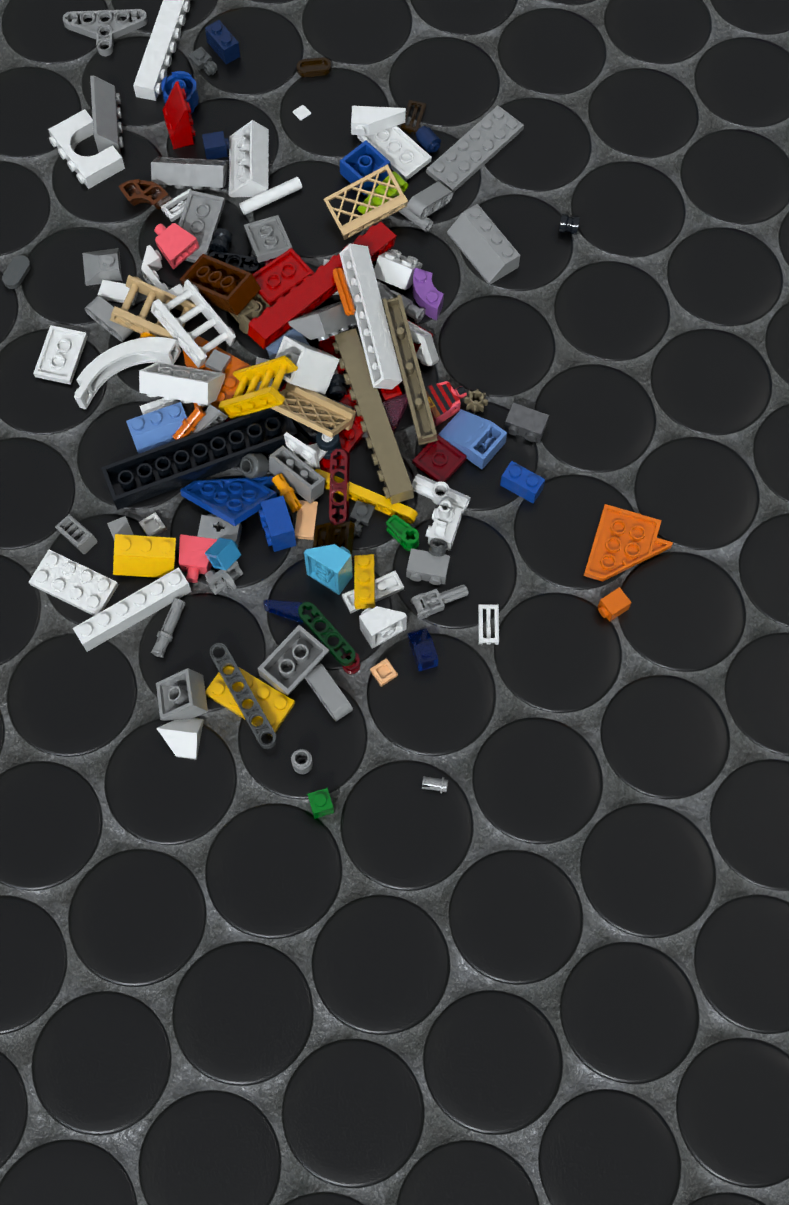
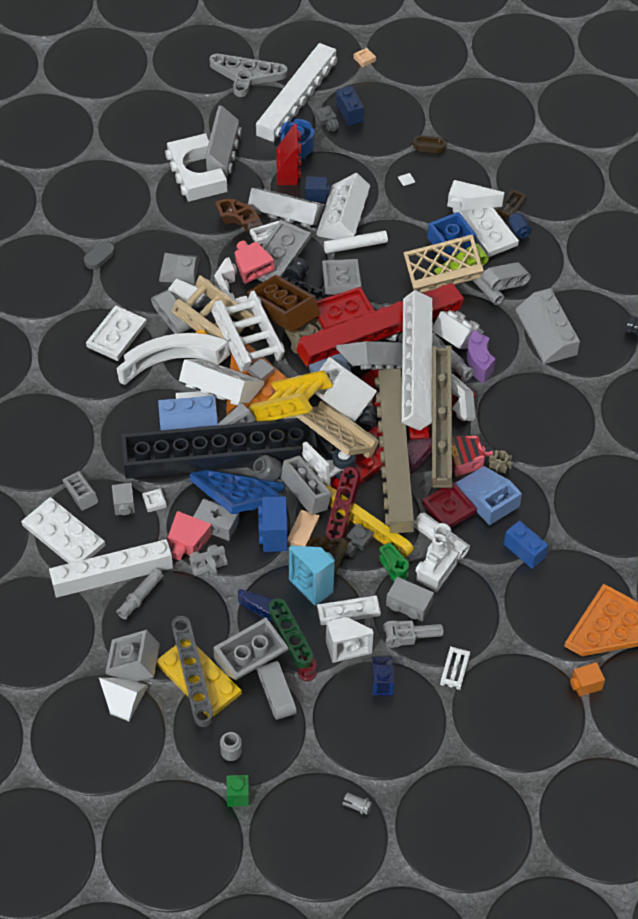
camera: 15 degrees right, 15 degrees down
yellow slope [113,534,176,578] -> none
orange pin [172,406,206,440] -> none
dark azure brick [205,538,241,570] -> none
light orange pin [272,473,303,512] -> none
orange axle [333,268,356,316] -> none
yellow plate [354,554,375,609] -> none
light nougat tile [370,658,398,687] -> none
light grey plate [426,105,524,193] -> none
dark grey bush [428,539,447,556] -> none
flat silver brick [504,402,549,443] -> none

